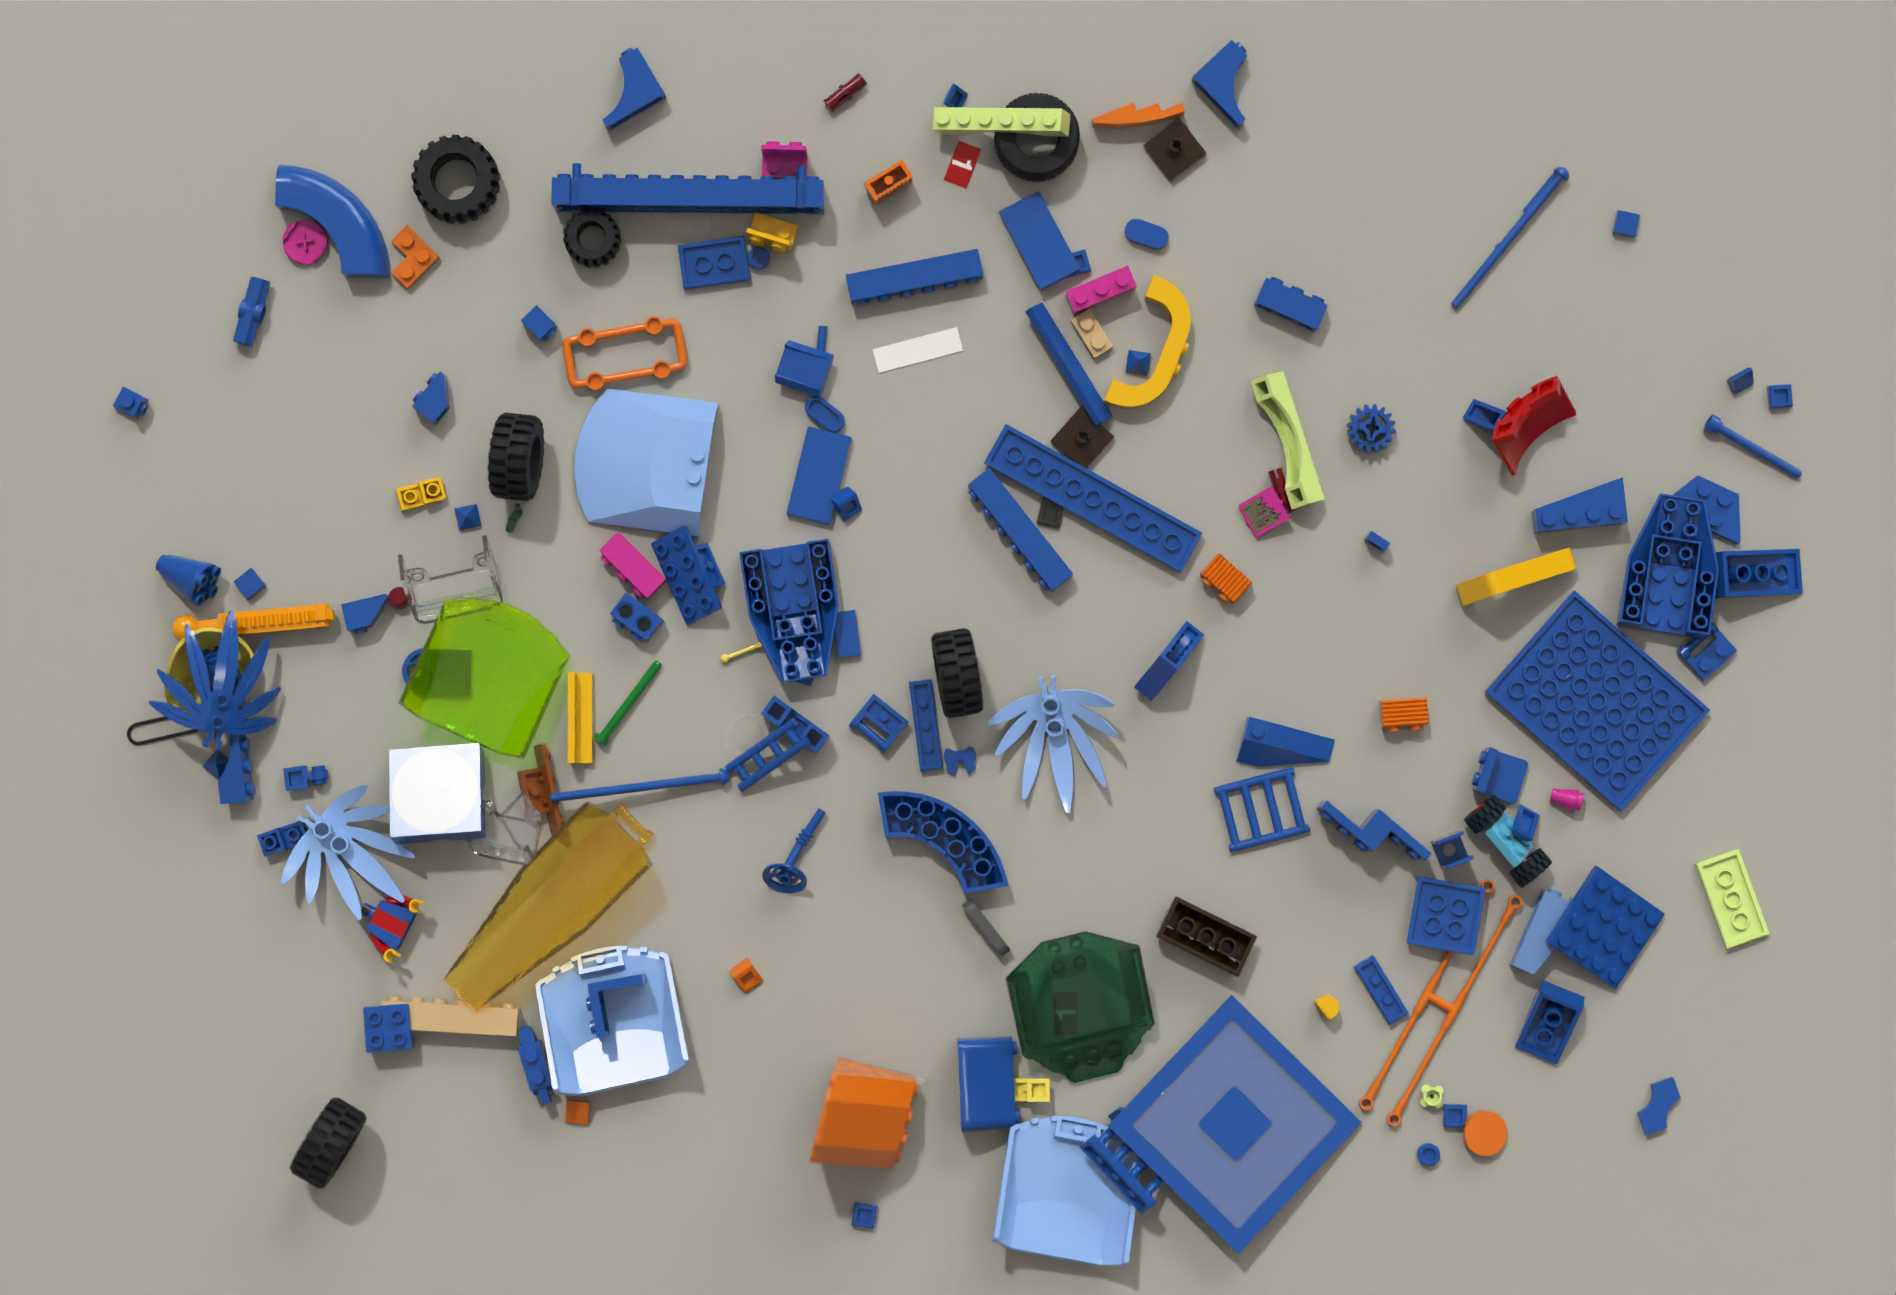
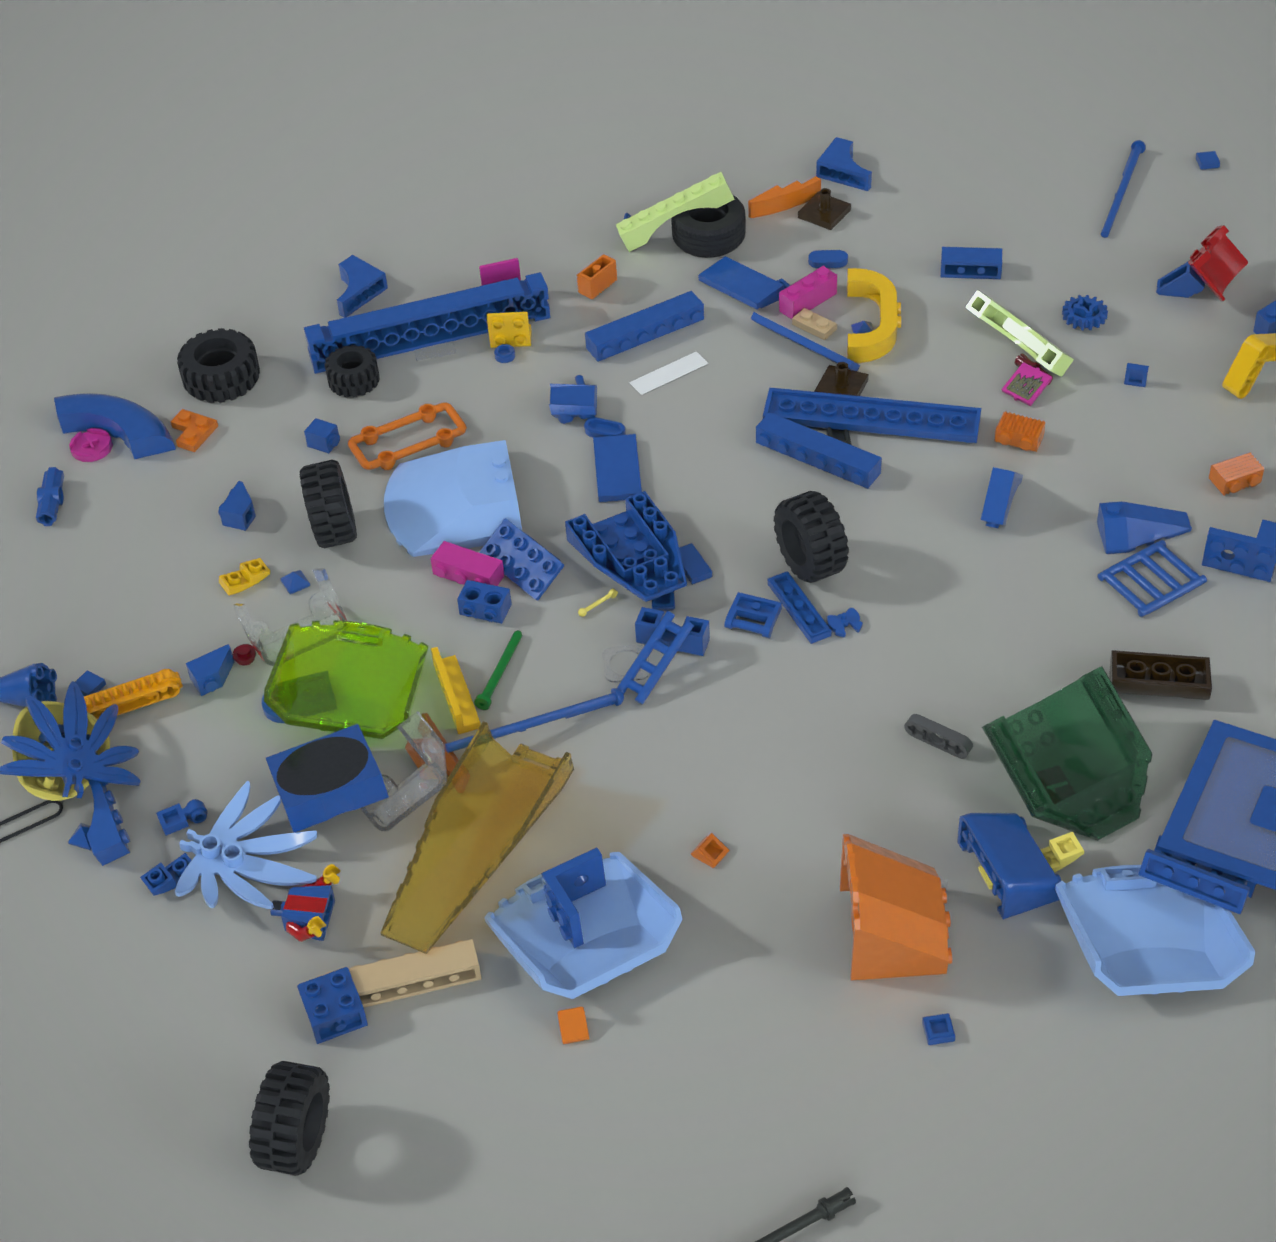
camera: 10 degrees left, 40 degrees down
clear green piece [505,503,523,533] -> none
blue hinge [517,1025,553,1105] -> none
blue tile [678,236,751,290] -> none
blue dish [762,808,826,893] -> none
dark red pin [823,73,867,112] -> none
blue slope [830,487,862,521] -> none
blue brick [878,791,1008,893] -> none
red sticker [944,141,981,188] -> none
light blue plant [987,674,1118,813] -> none

